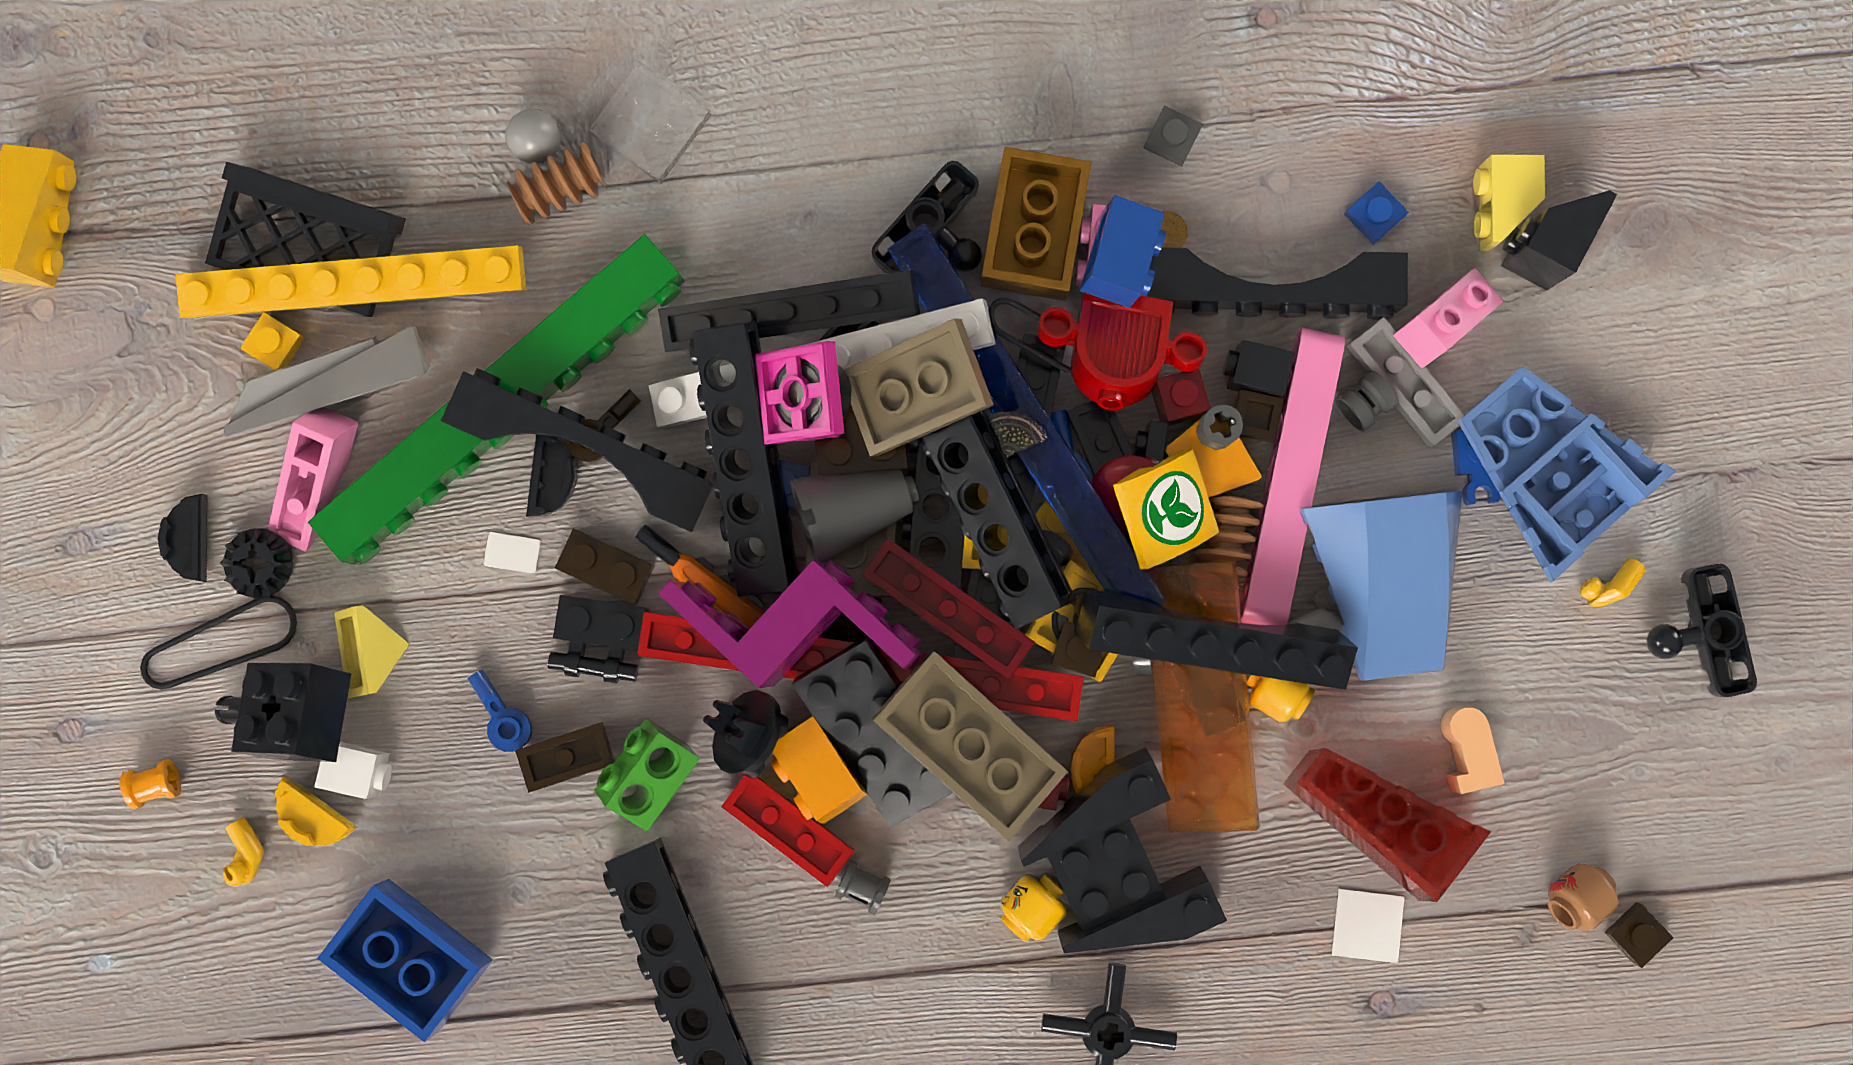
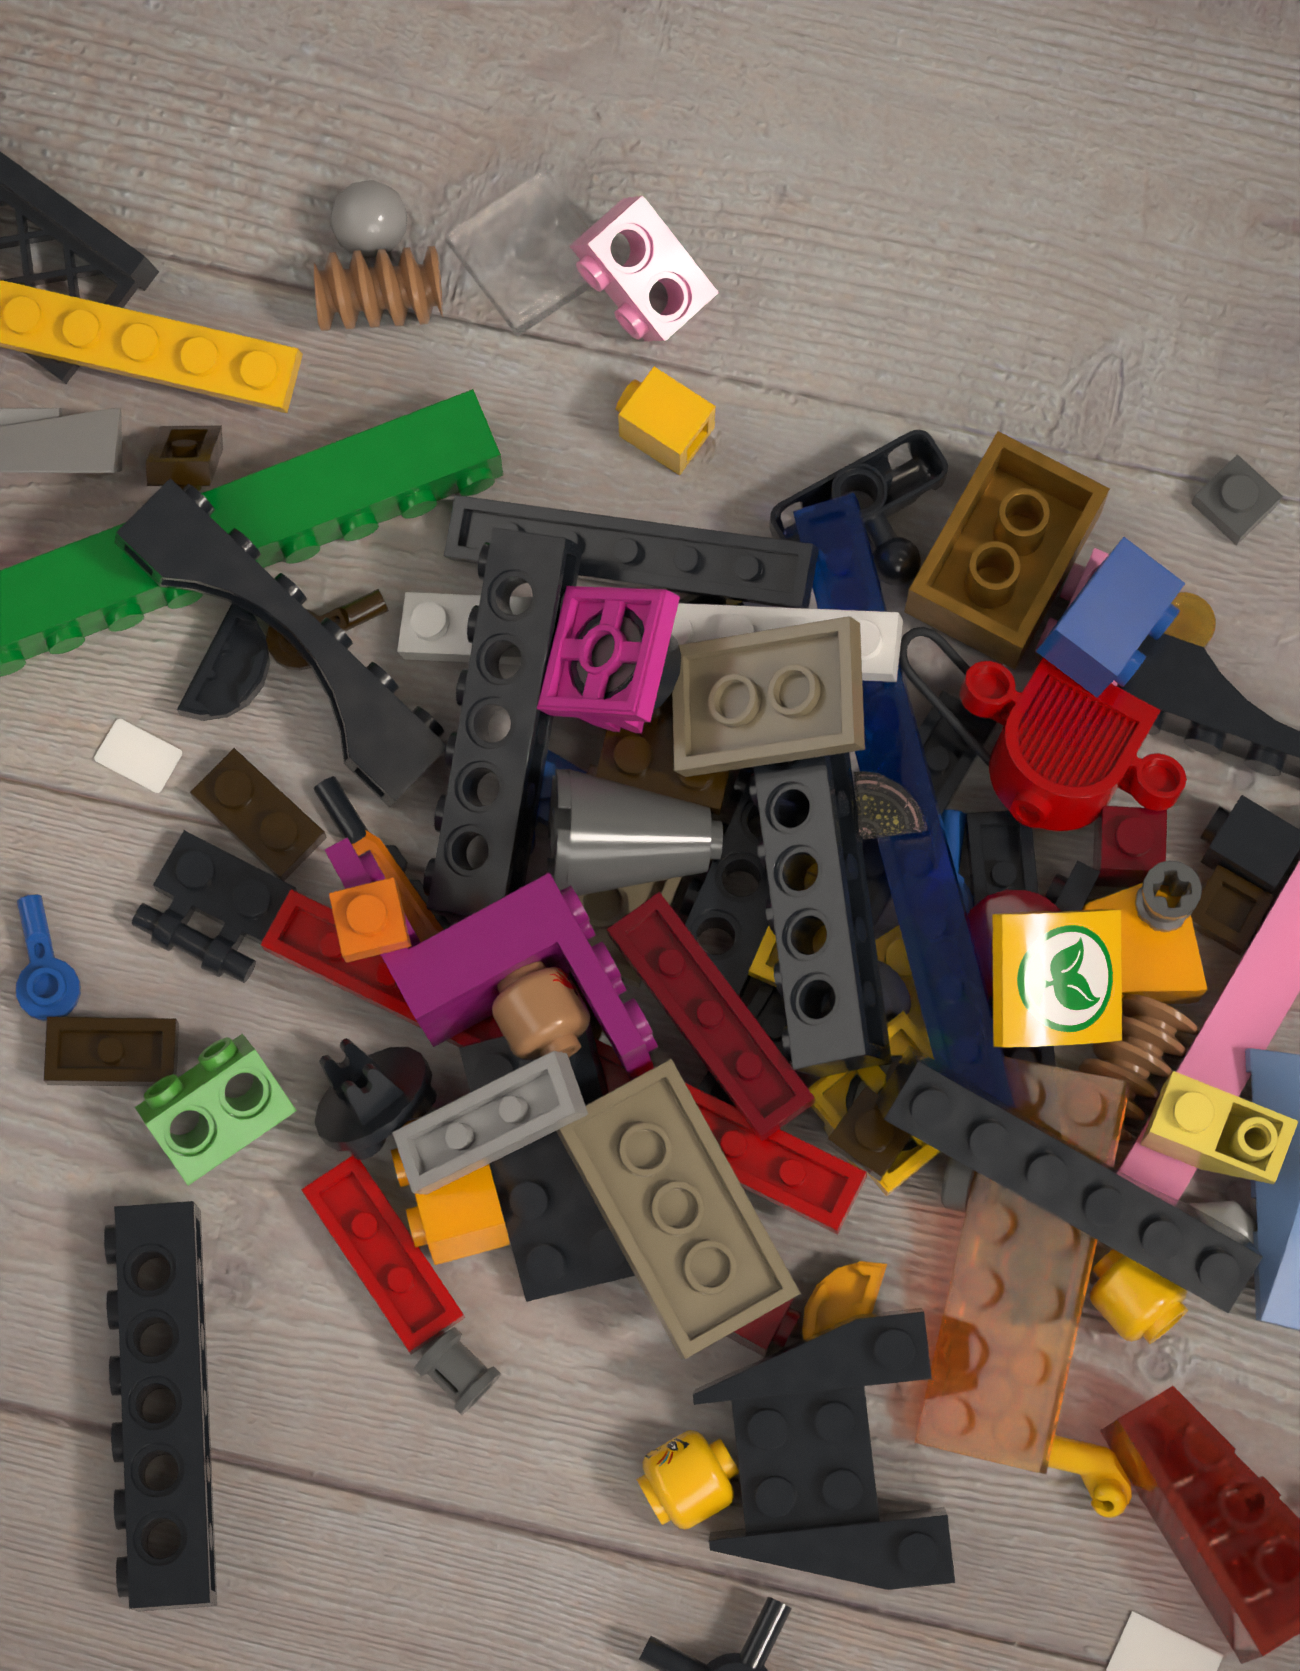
camera: 15 degrees right, 10 degrees down
none -> dark brown plate [145,425,223,491]
none -> orange plate [329,877,411,963]
none -> light grey plate [392,1051,588,1195]
none -> medium nougat head [492,961,590,1060]
none -> brick [570,196,719,341]
none -> yellow brick [615,366,716,476]
none -> yellow arm [1046,1435,1132,1518]
none -> light yellow slope [1140,1071,1298,1184]

